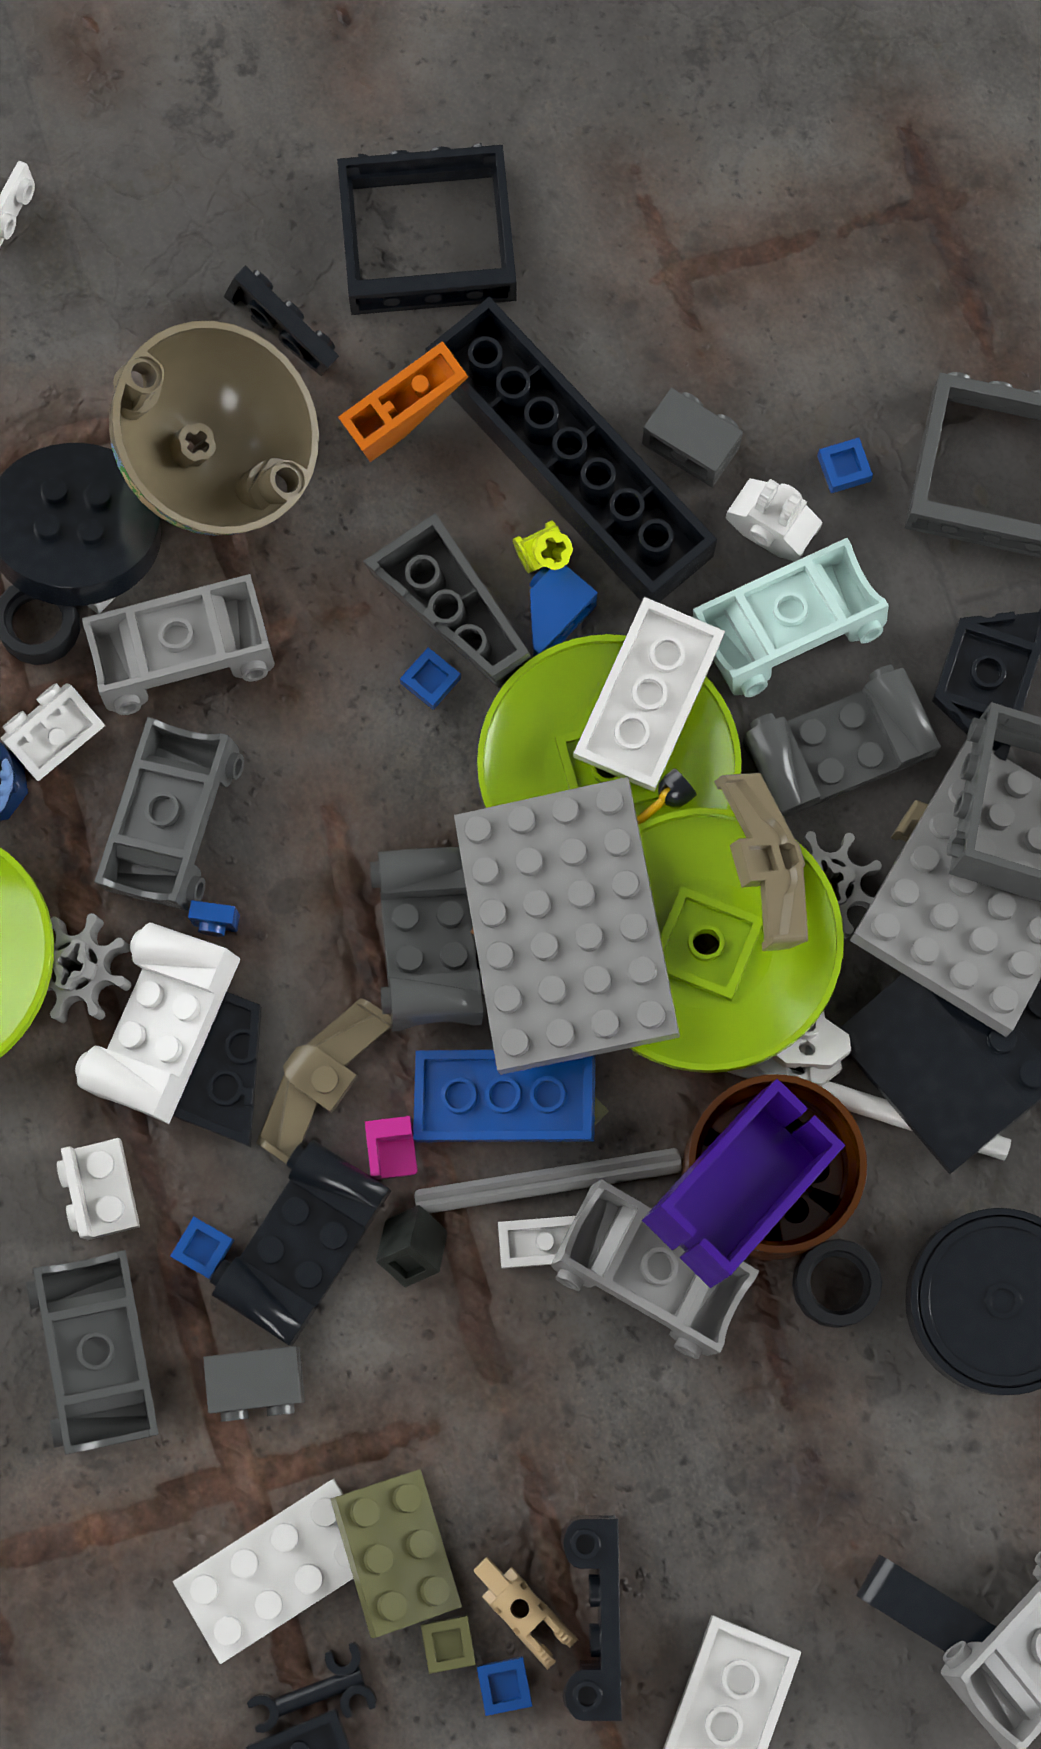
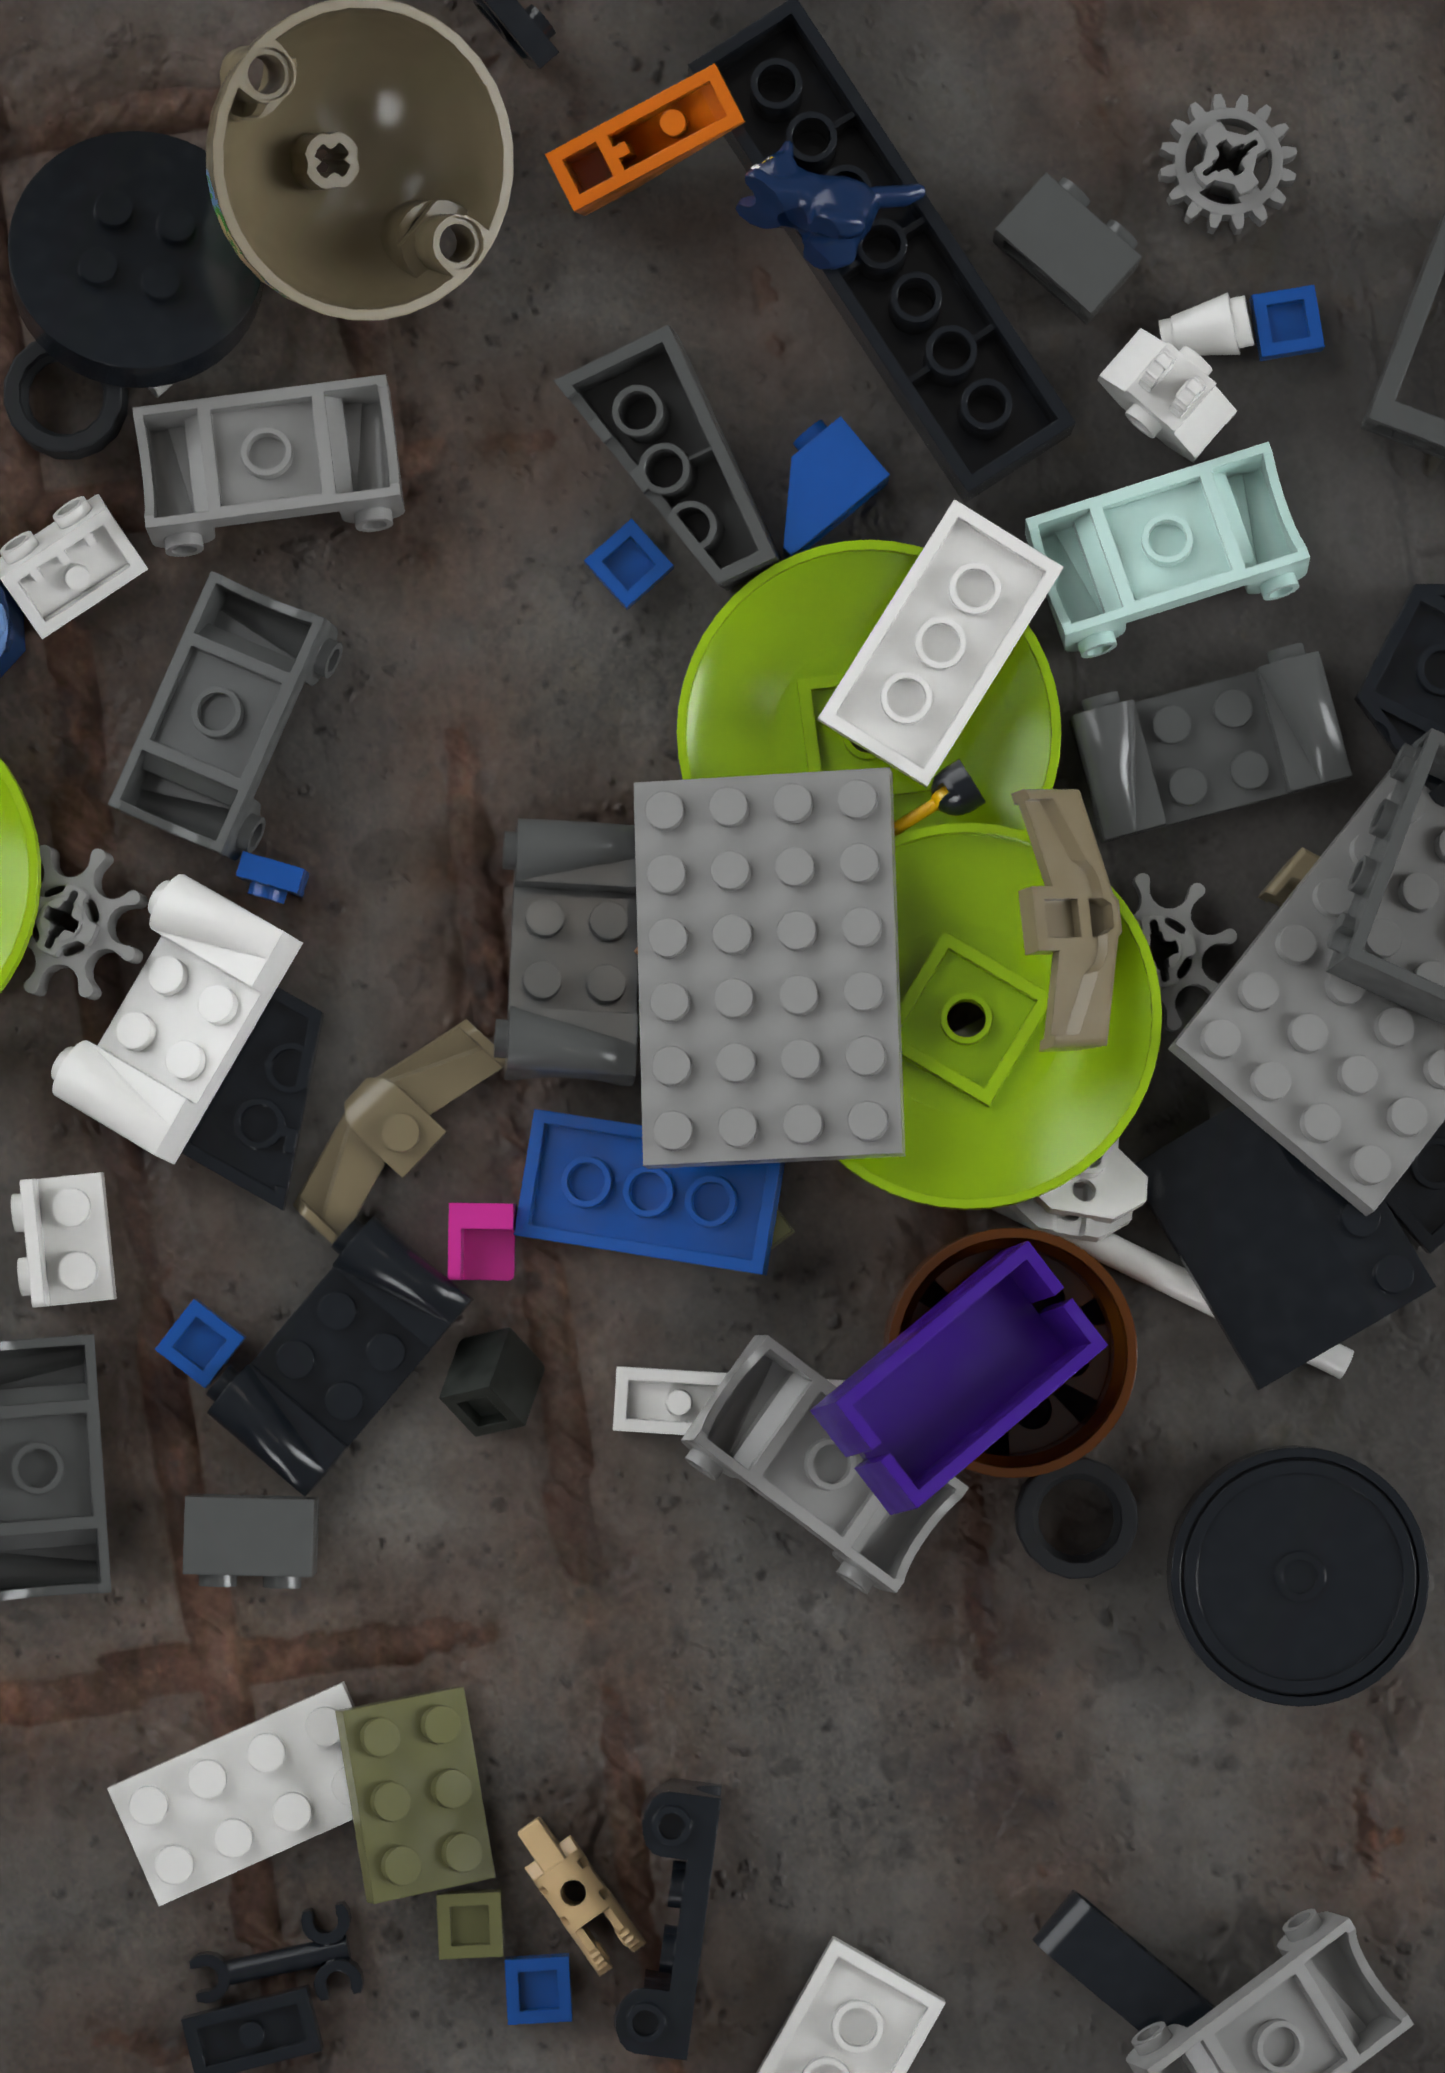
camera: 10 degrees right, 10 degrees up
light grey axle [414,1148,682,1213] -> none
neon yellow connector [513,520,573,573] -> none
none -> dark blue animal [736,140,926,270]
none -> light grey gear [1158,93,1297,235]
none -> white cone [1158,292,1255,356]

